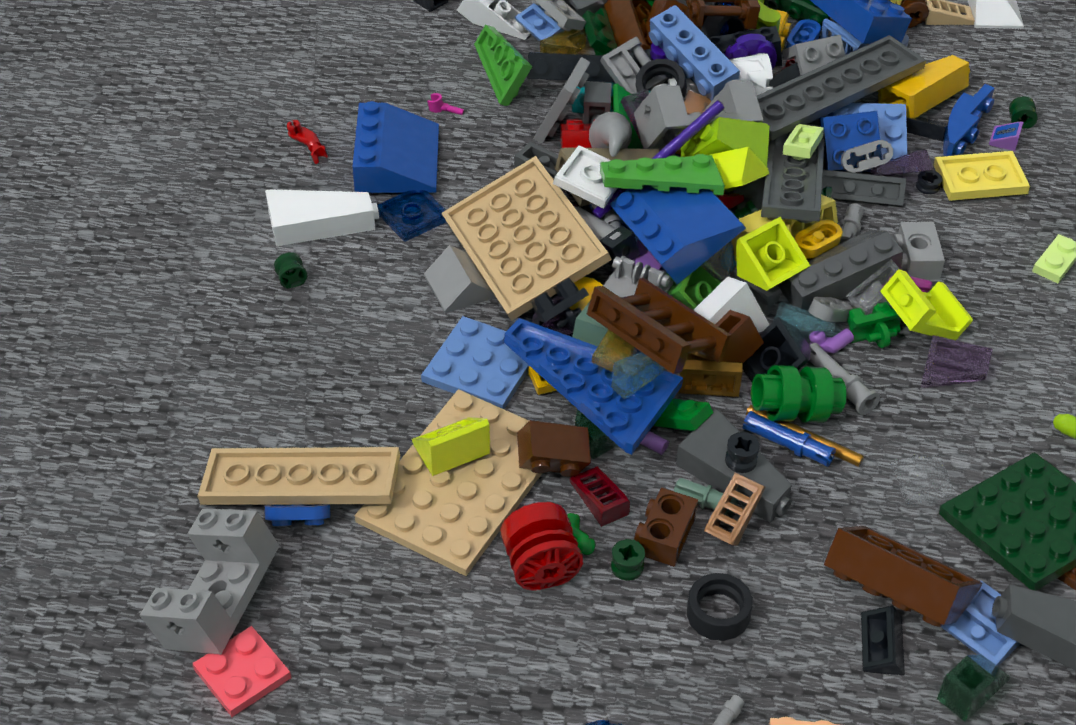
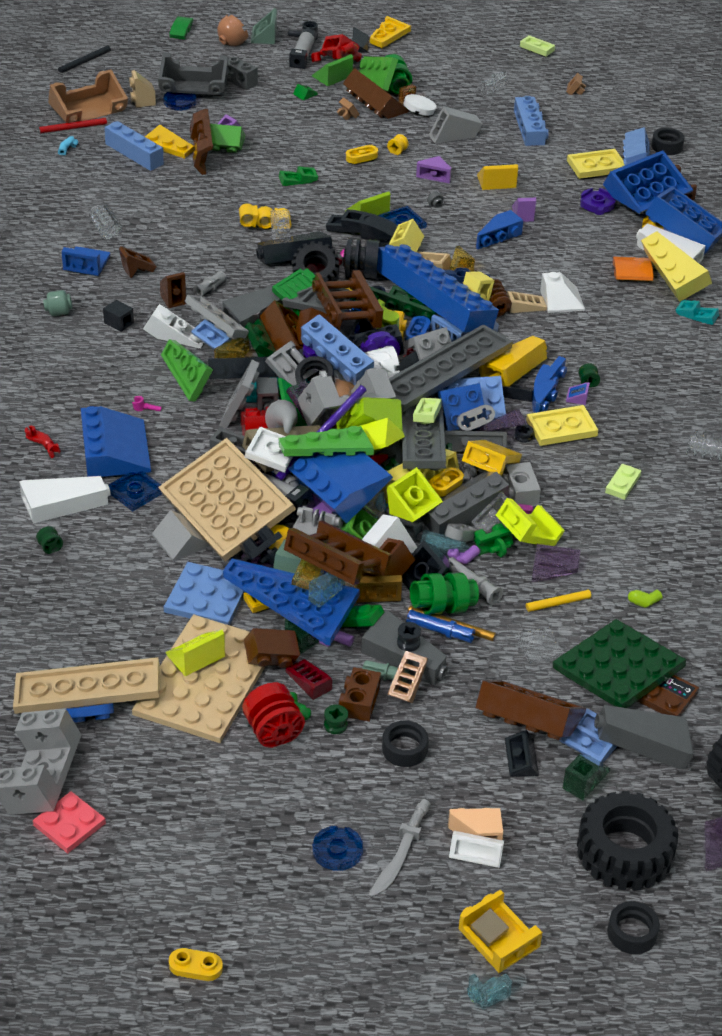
camera: 10 degrees left, 5 degrees down
none -> yellow panel [462,440,522,476]
none -> yellow bar [526,590,591,612]

